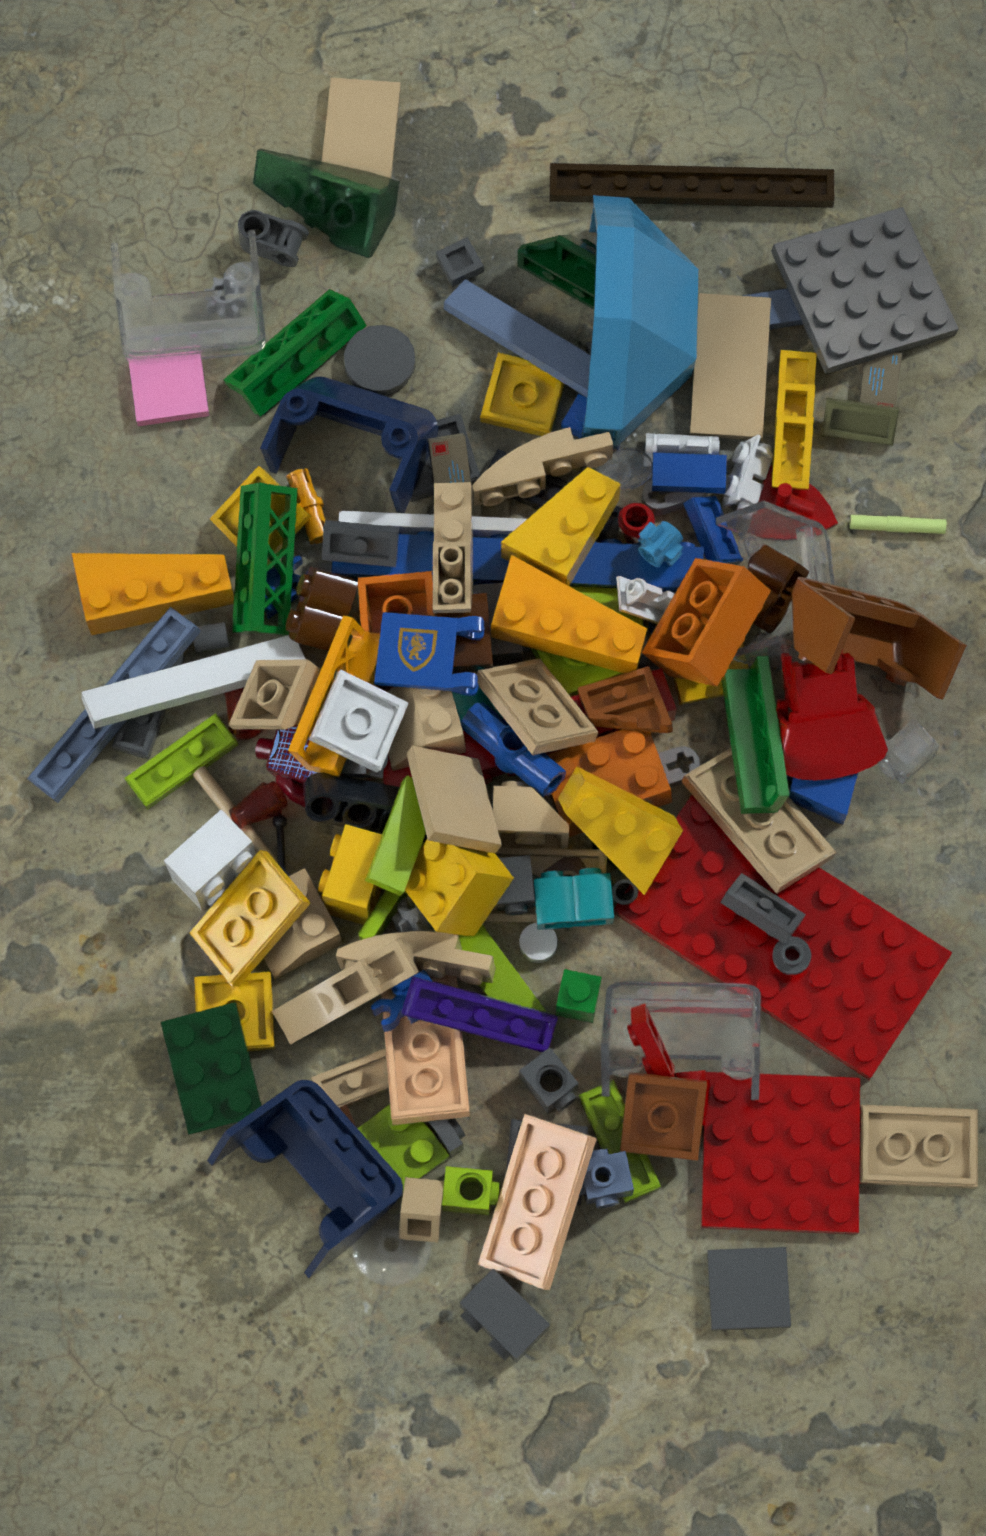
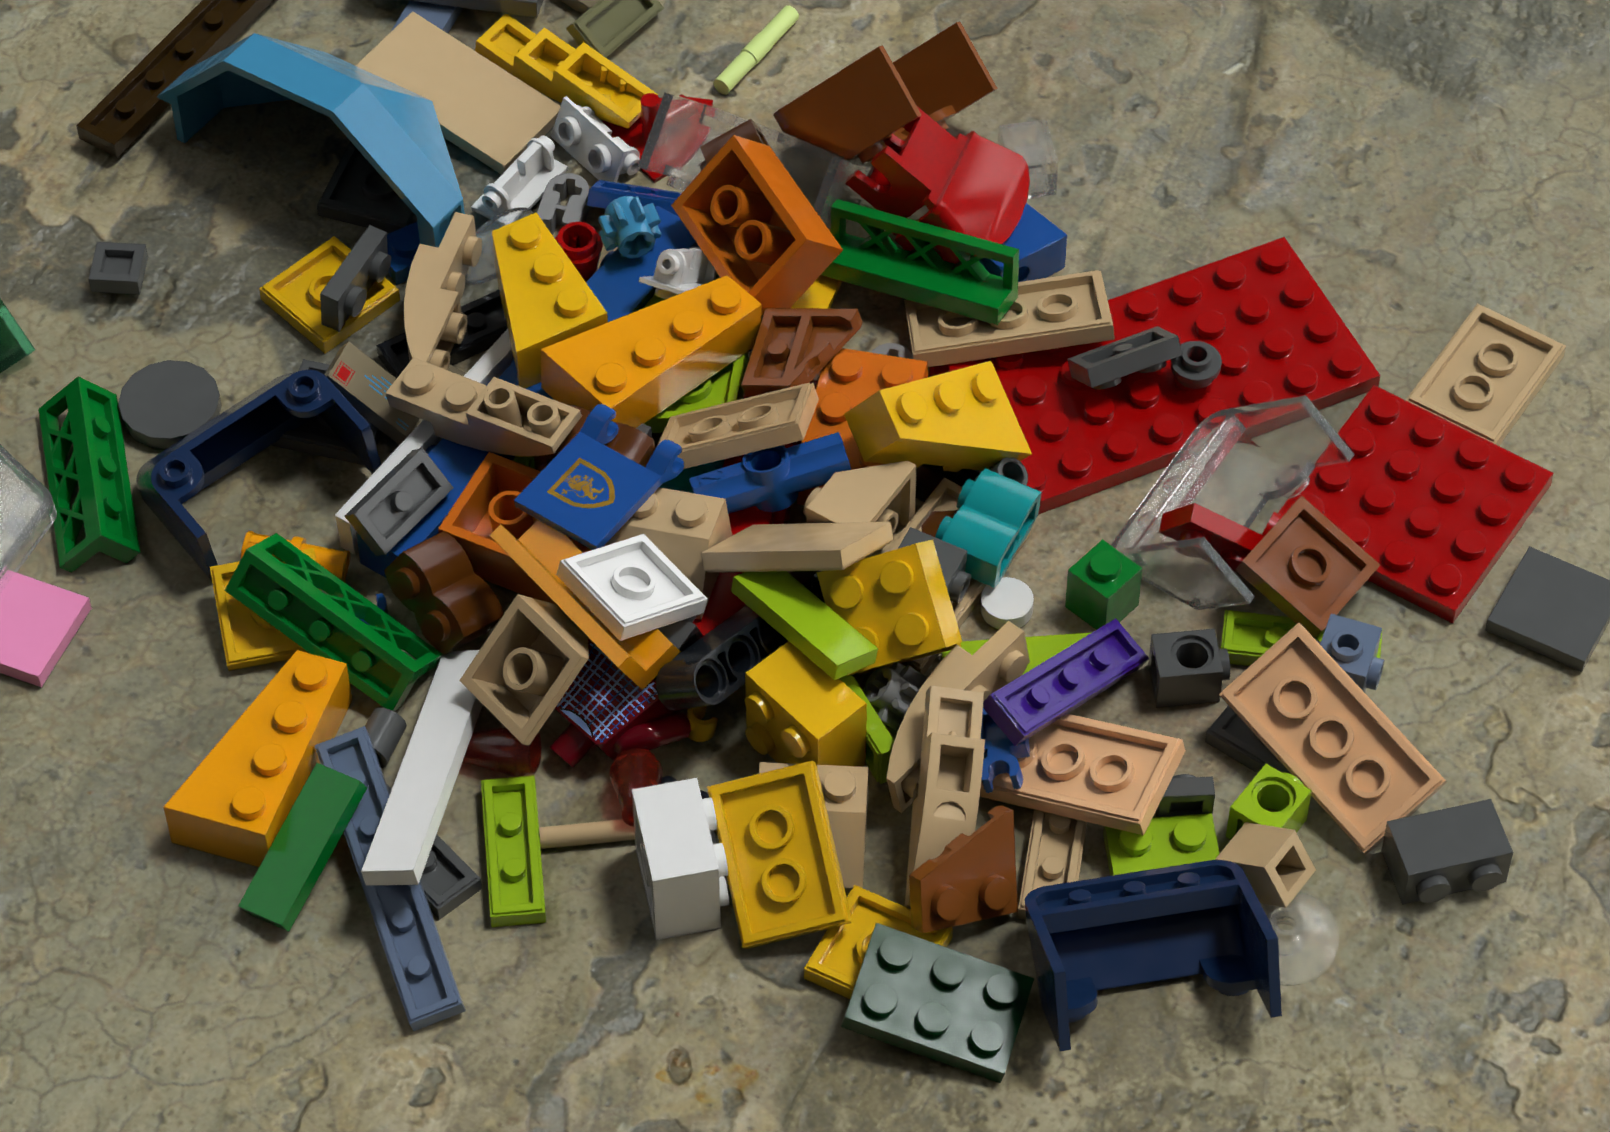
camera: 60 degrees left, 20 degrees down
sand blue tile [444,279,591,397] -> none
dark green wedge [517,235,596,310] -> none
blue tile [652,452,727,494] -> none
none -> green tile [238,763,367,932]
none -> dark grey plate [320,225,391,332]
none -> dark orange wing [909,805,1018,933]

